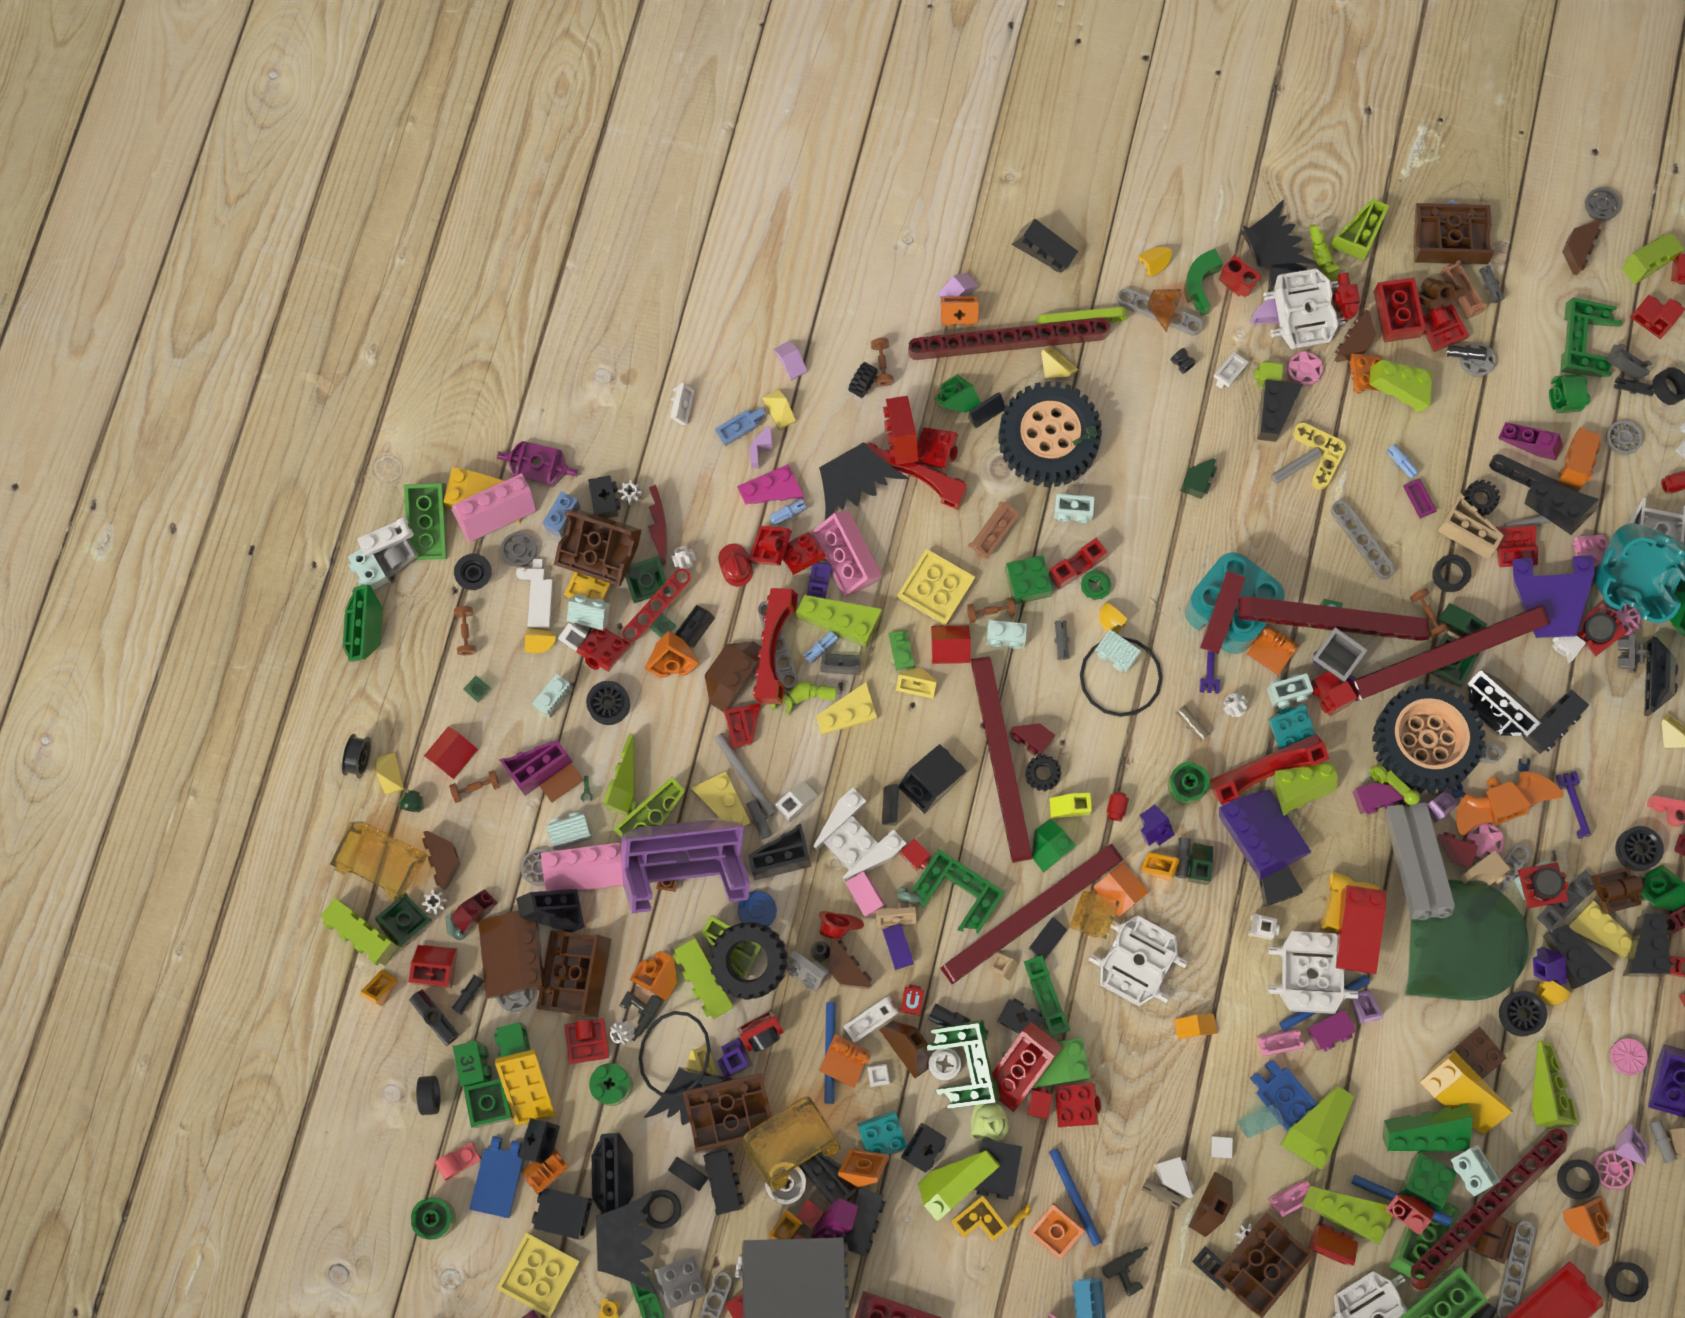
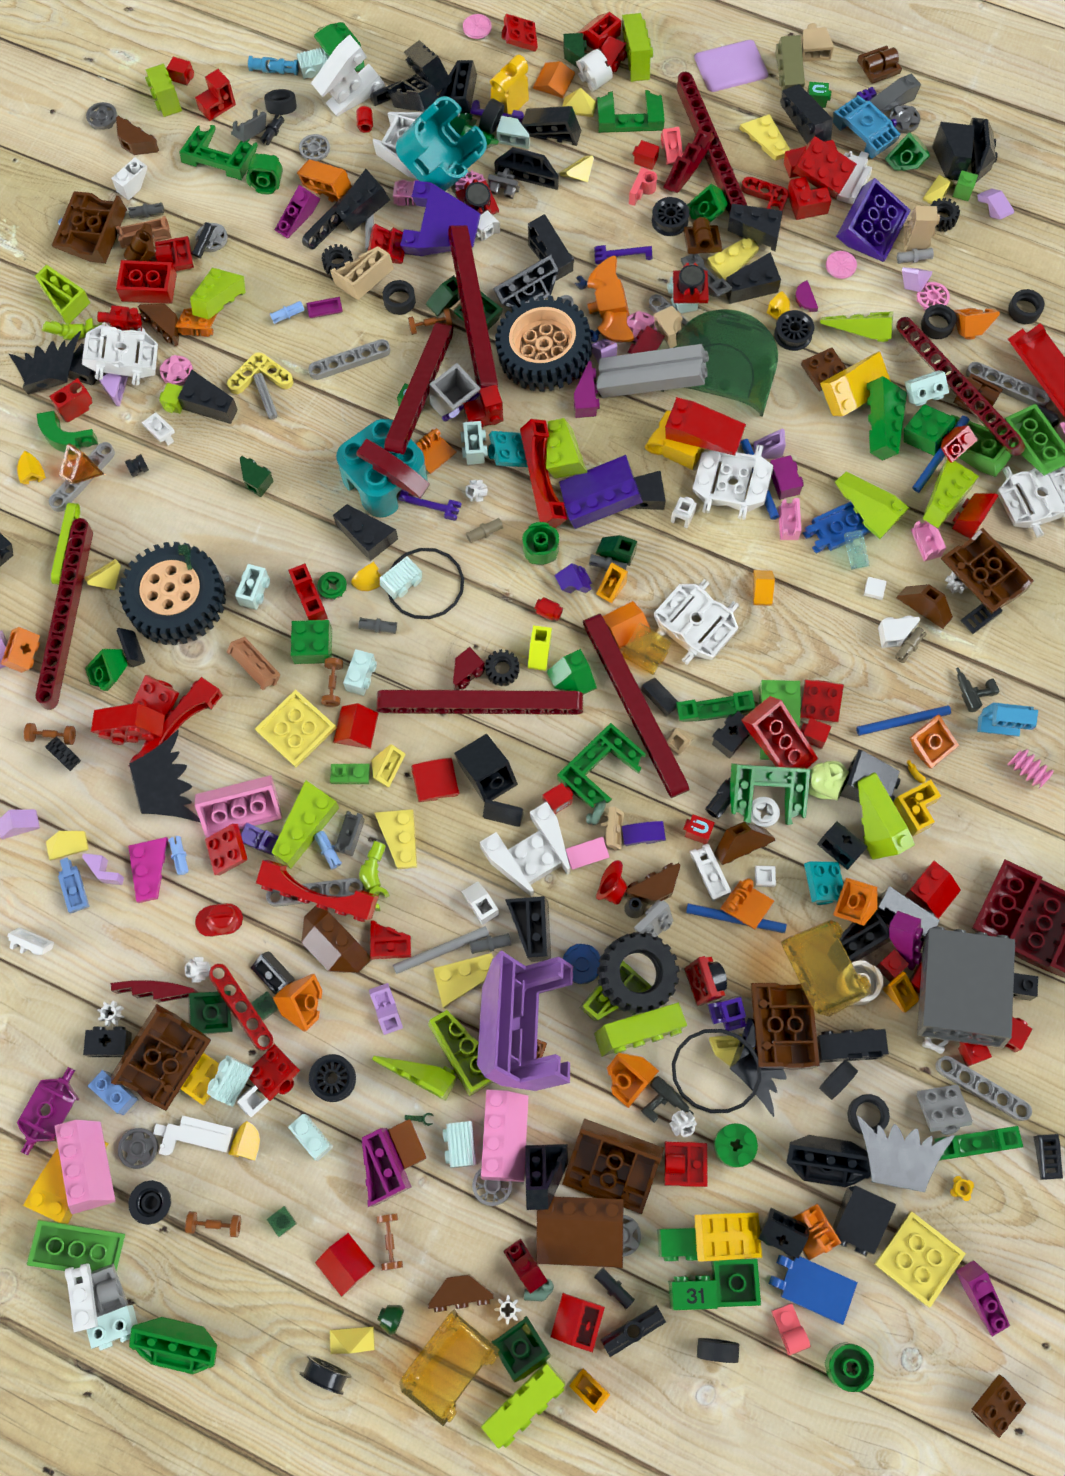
camera: 80 degrees left, 5 degrees down
red plate [749,526,792,566] -> none
lime piece [1369,765,1420,805] -> none
dark purple brick [1533,947,1567,985] -> none
none -> white slope [111,157,147,200]
none -> black wedge [333,504,398,561]
none -> lavender slope [369,983,403,1035]
none -> red slope [411,758,459,802]
none -> magenta tile [795,280,818,312]
none -> red slope [905,860,961,919]

